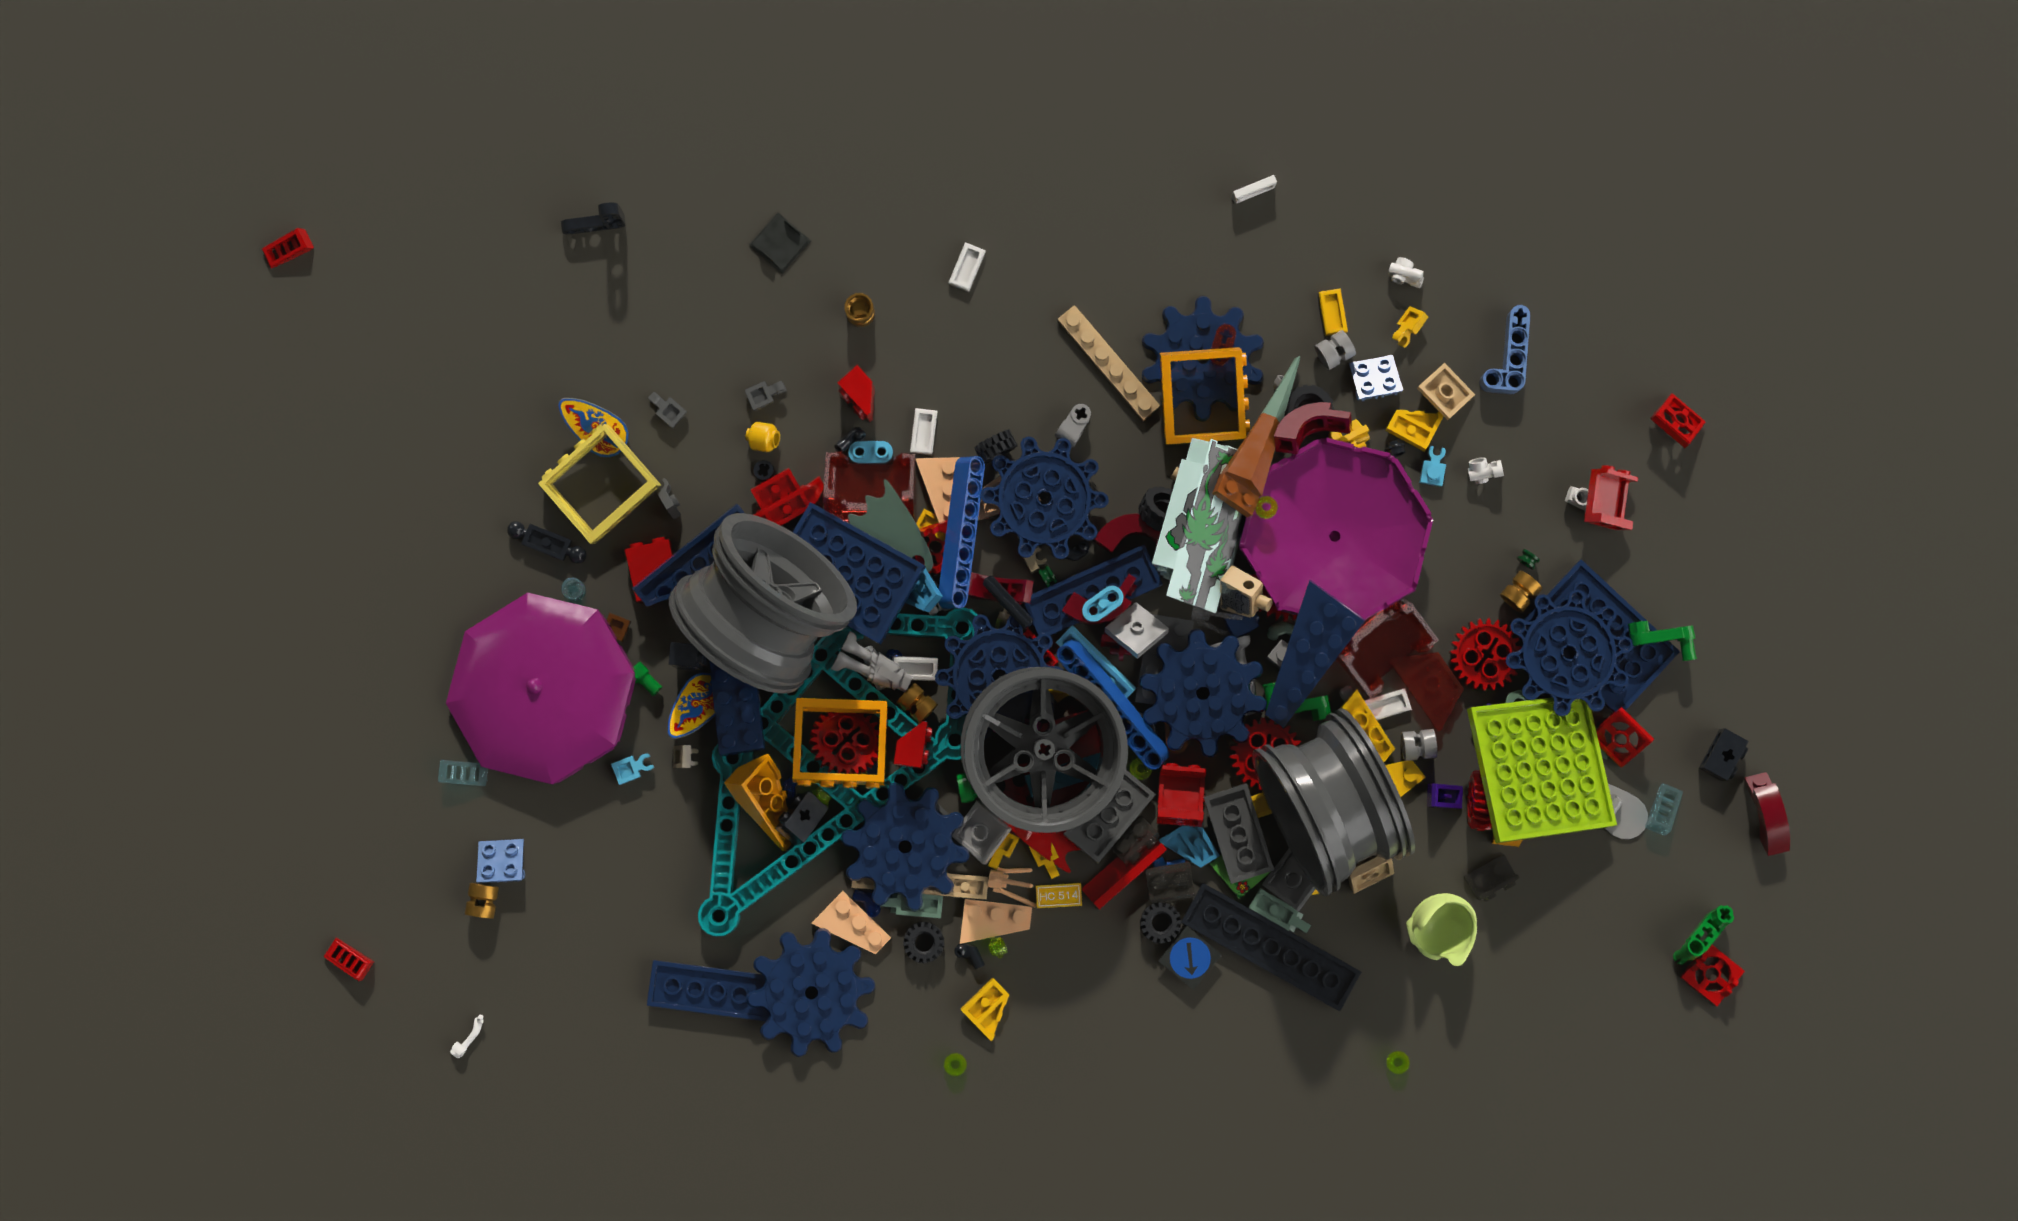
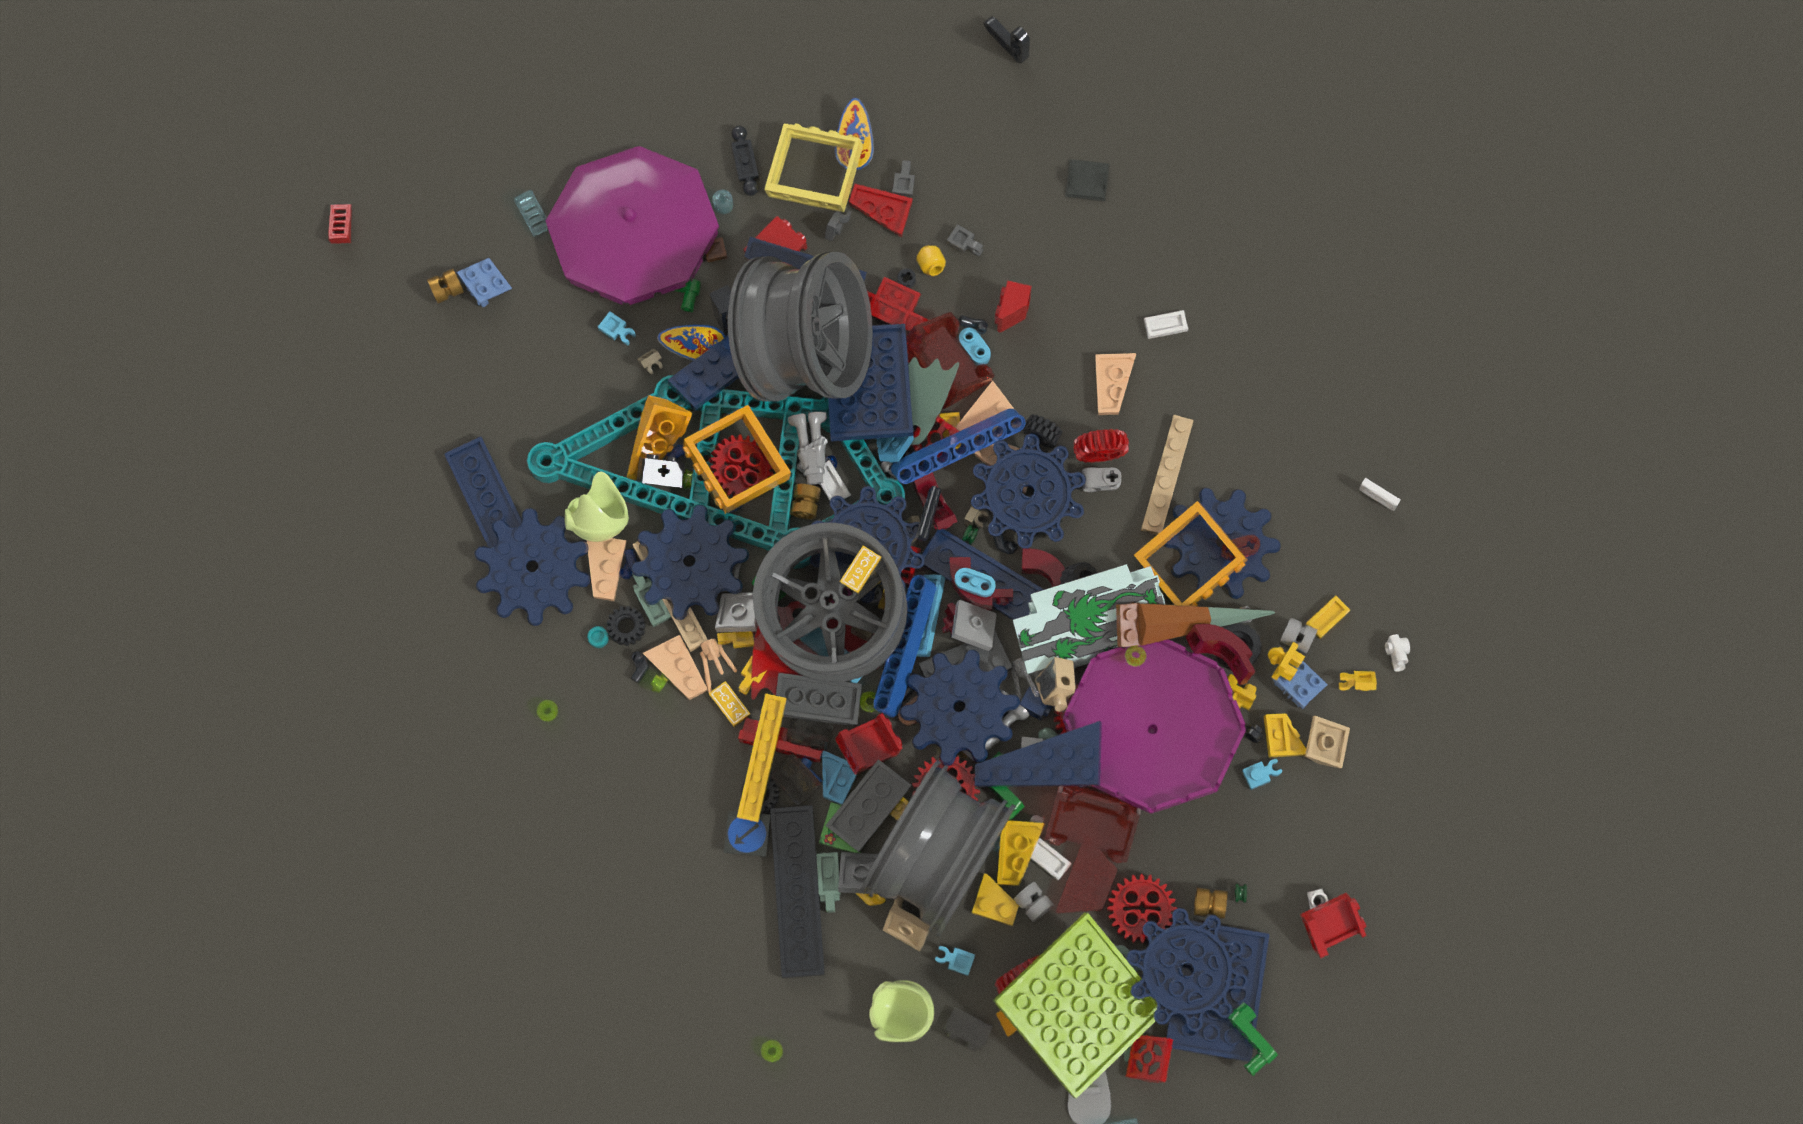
camera: 55 degrees right, 10 degrees down
white piece [450,1015,483,1058] -> none
pearl gold wheel [845,293,875,327] -> none
red slope [894,721,933,769] -> none
white tile [910,408,938,456] -> none
yellow wing [961,978,1009,1041] -> none
dark purple slope [1427,783,1463,809] -> none
white plate [1468,458,1504,484] -> none
medium blue beam [1479,305,1530,394] -> none
red piece [1650,393,1706,448] -> none
none -> yellowish green piece [565,472,629,542]
none -> teal tile [587,626,609,648]
none -> yellow plate [737,694,787,822]
none -> yellow tile [840,546,881,594]
none -> red wing [849,184,913,238]
none -> medium azure plate [935,946,975,976]
none -> red gear [1073,429,1129,463]
none -> light nougat wing [1095,353,1136,415]
none -> yellow hips [1268,642,1305,681]

